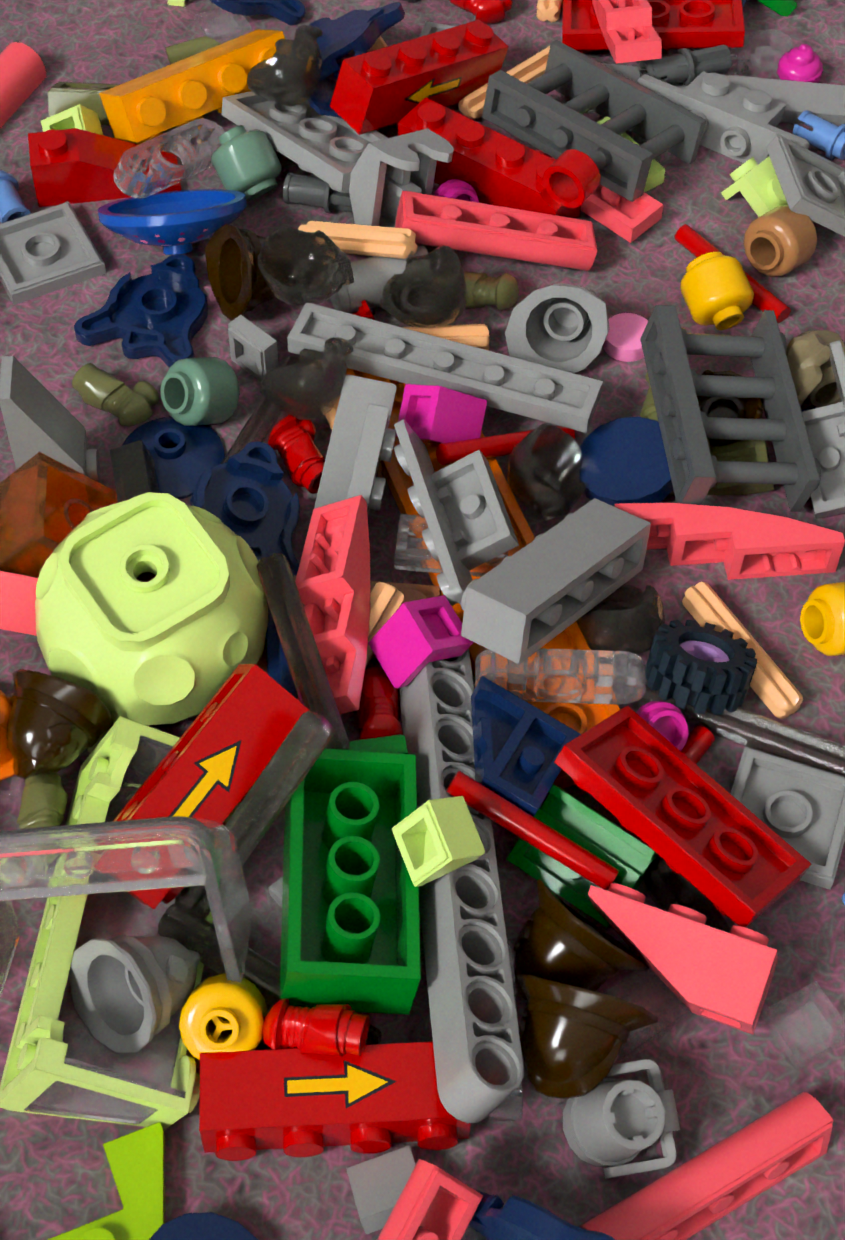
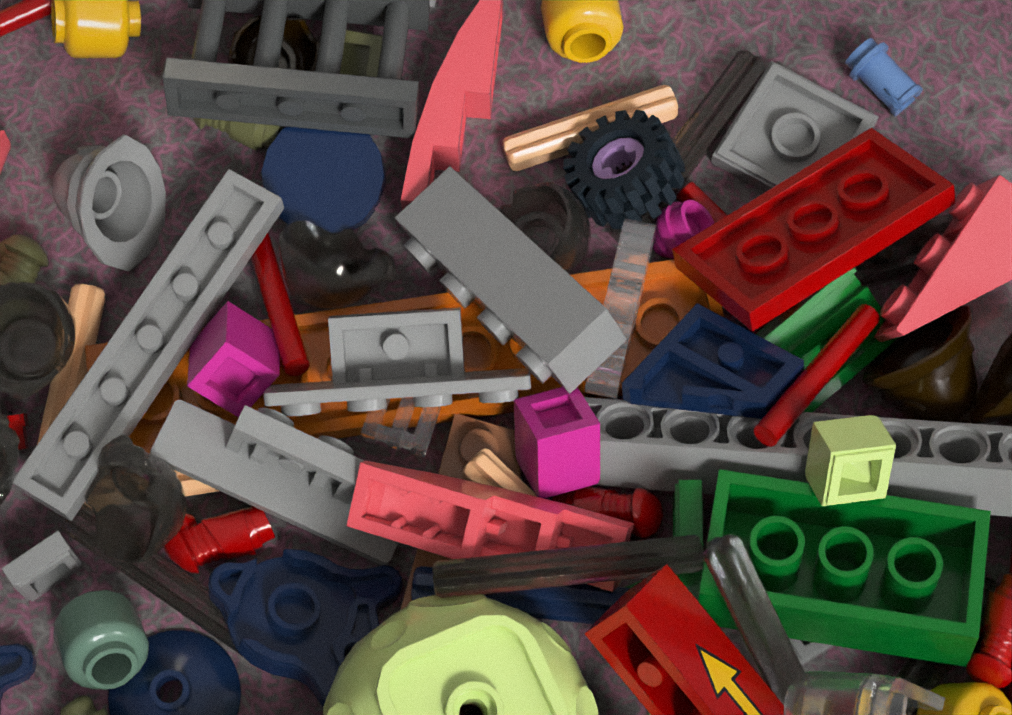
camera: 75 degrees left, 15 degrees up
bright pink tile [603,313,648,362] -> none

